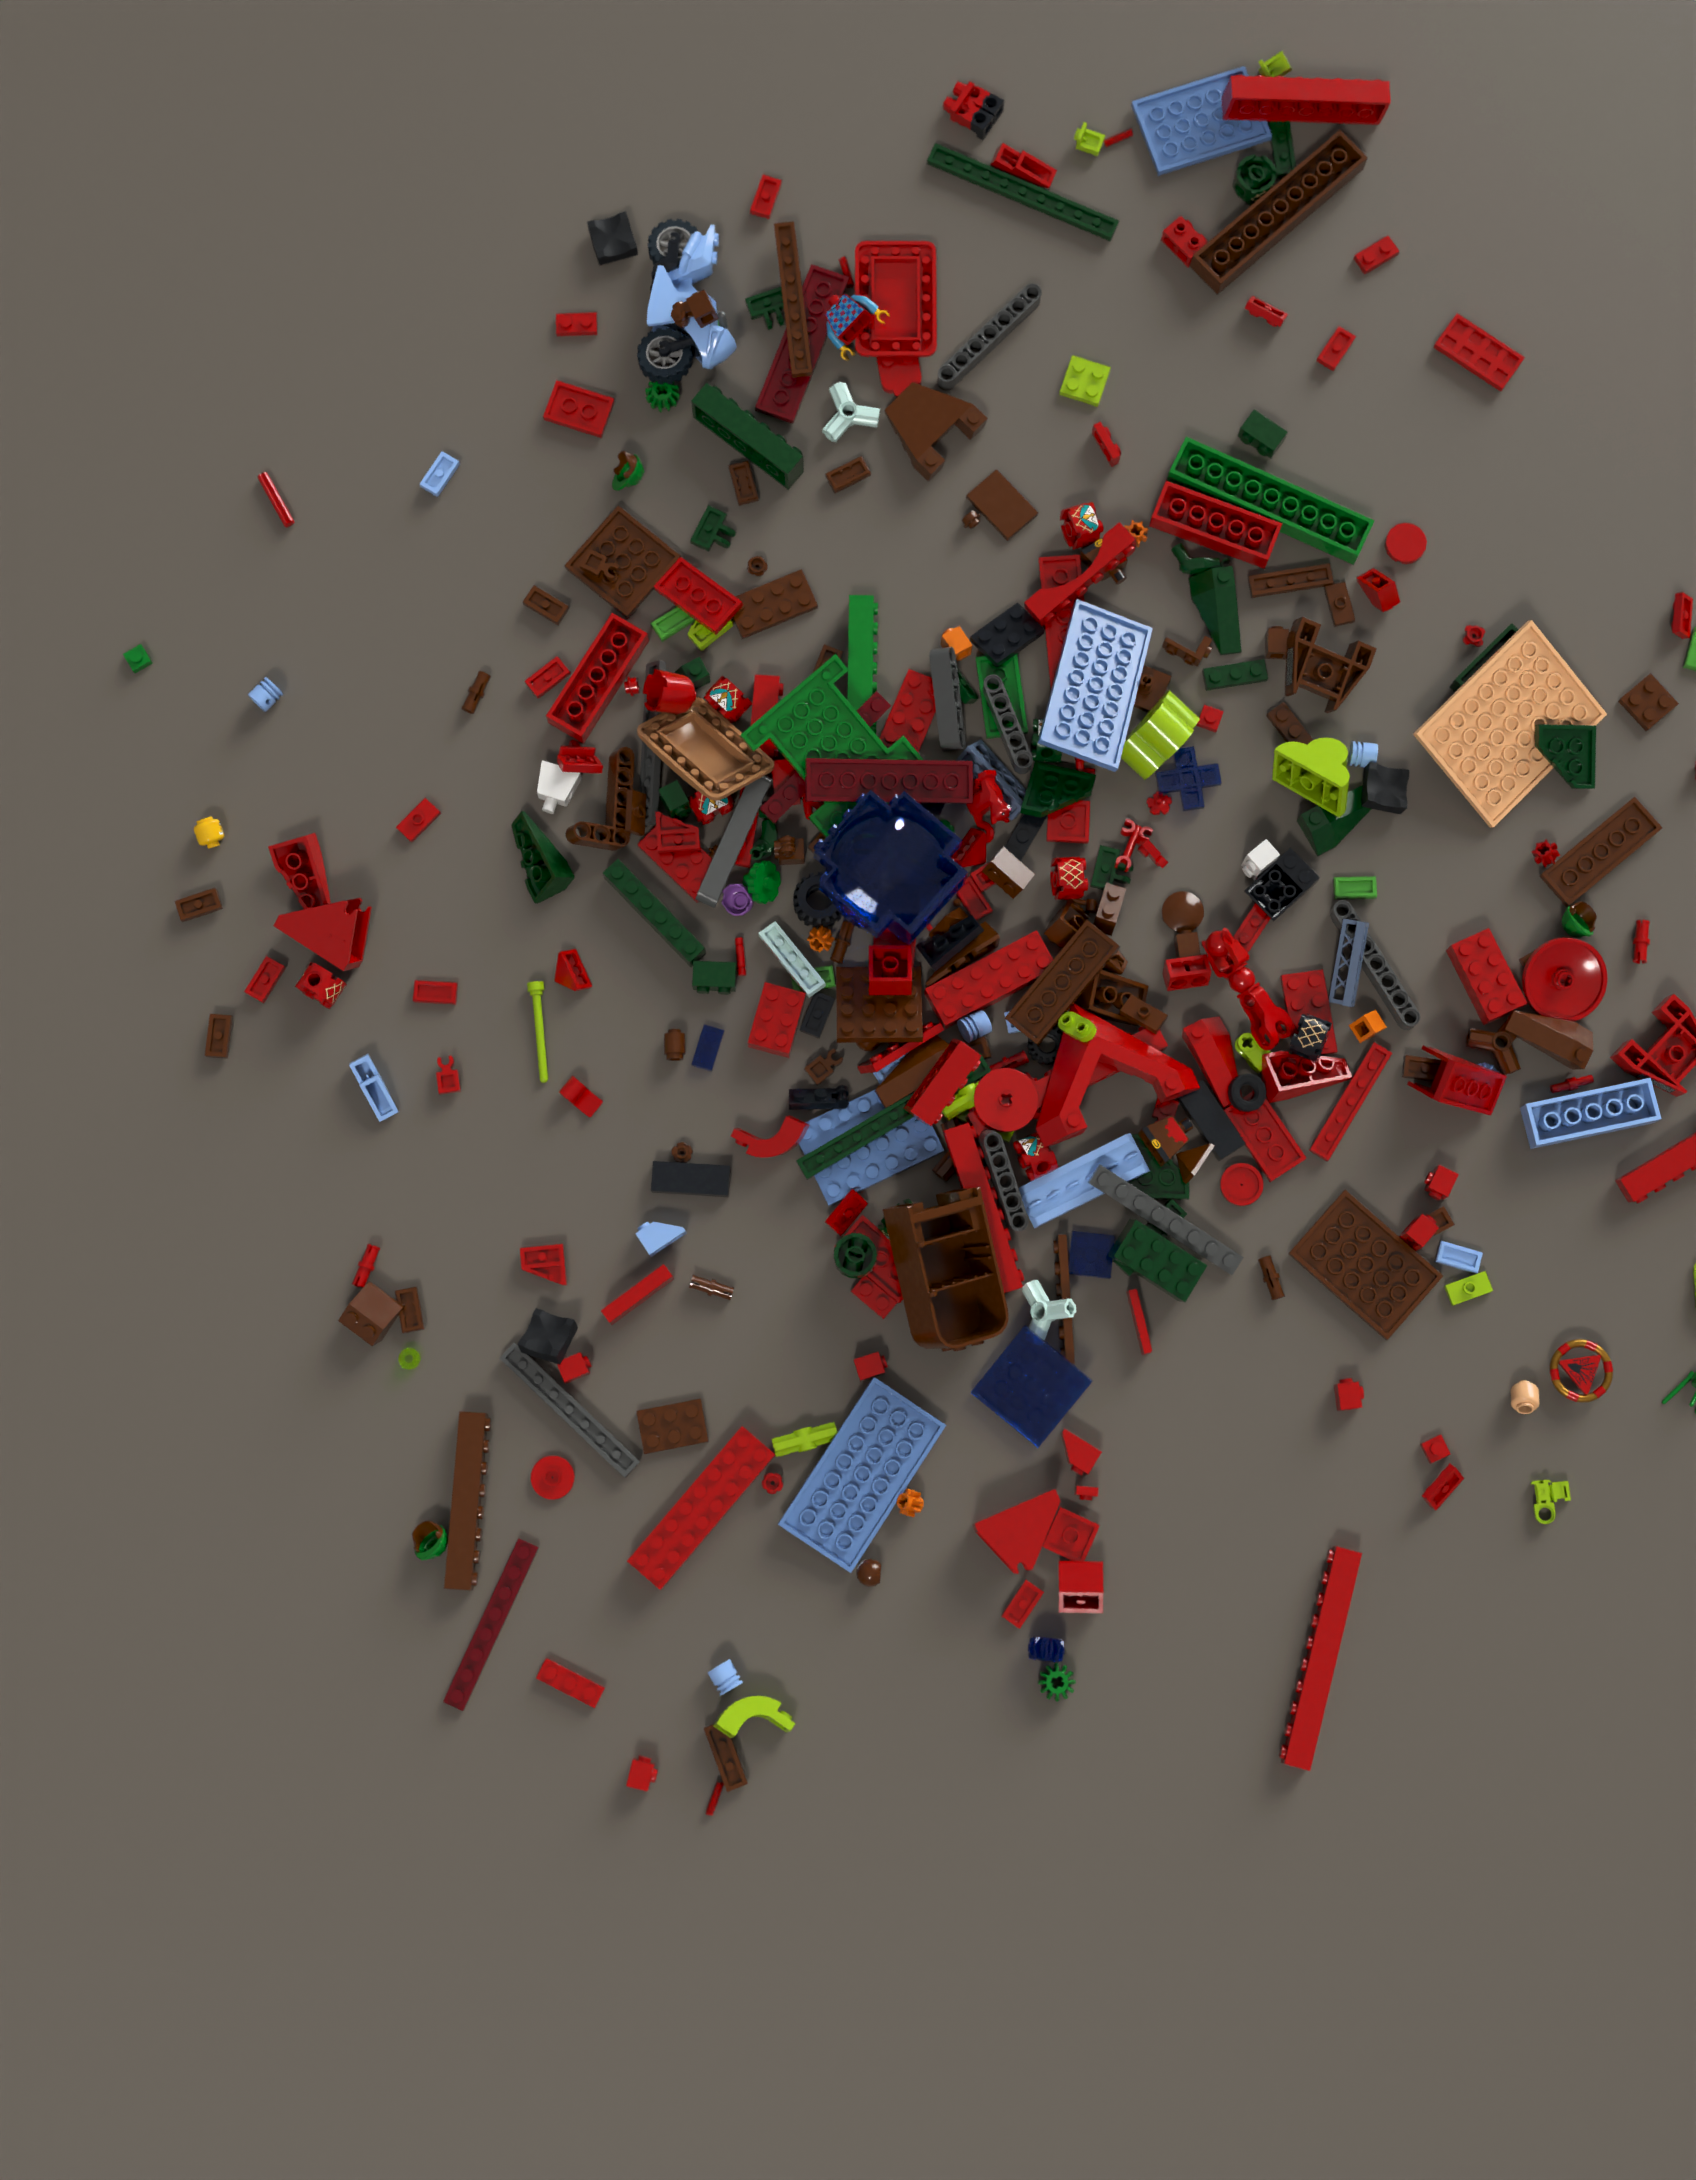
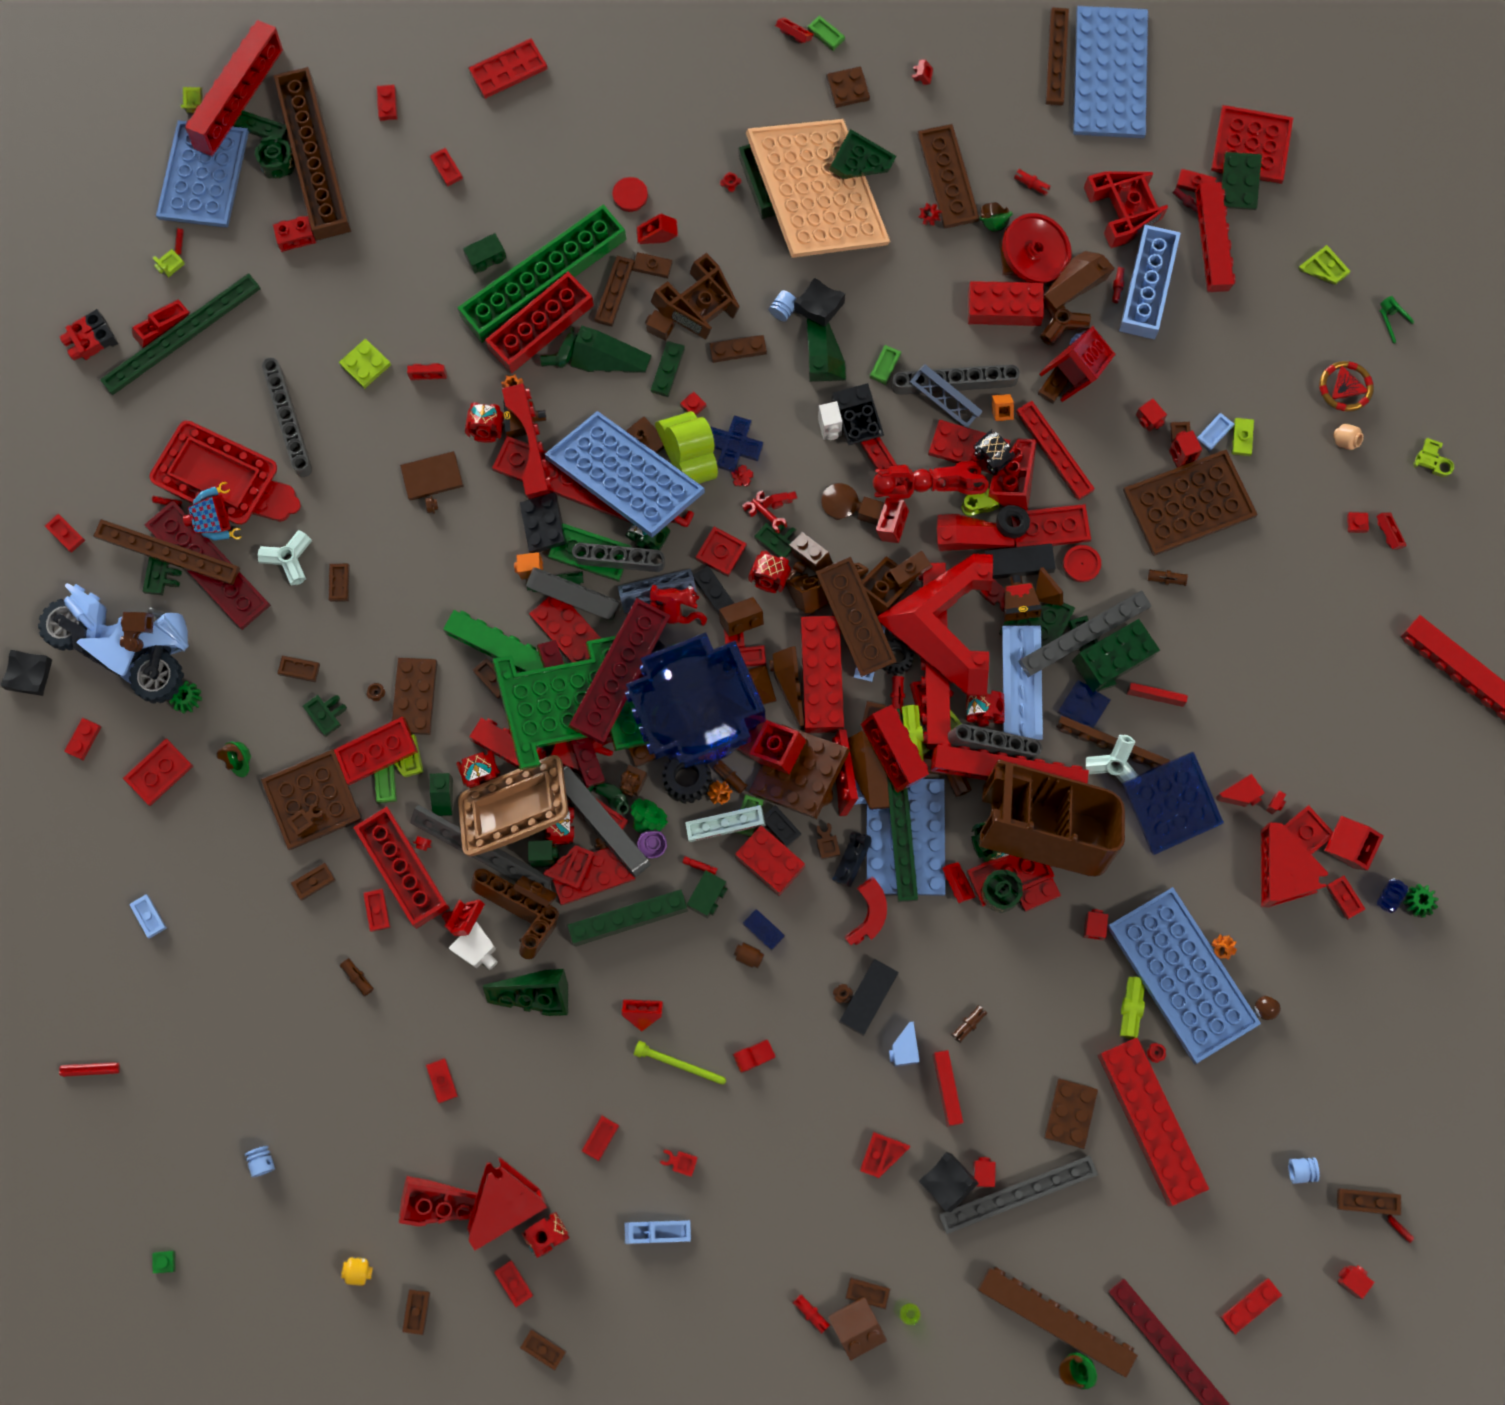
camera: 60 degrees left, 5 degrees down
red piece [531,1456,575,1500] -> none
red cylinder [643,669,696,714] -> none
dark green brick [691,383,804,490] -> none
lime arch [713,1696,795,1738] -> none
reddish brown wedge [884,382,988,482] -> none
black wing [916,915,984,972] -> none
red slope [949,828,986,868] -> none
light blue piece [957,1009,992,1043] -> none
red piece [974,1068,1038,1132] -> none
dark green plate [1020,761,1096,818] -> none
lime plate [1058,1011,1096,1042] -> none
reddish brown bracket [1162,636,1213,667] -> none
red plate [1245,296,1288,327] -> none
lime brick [1272,738,1350,818] -> none
red brick [1334,1378,1364,1411] -> none

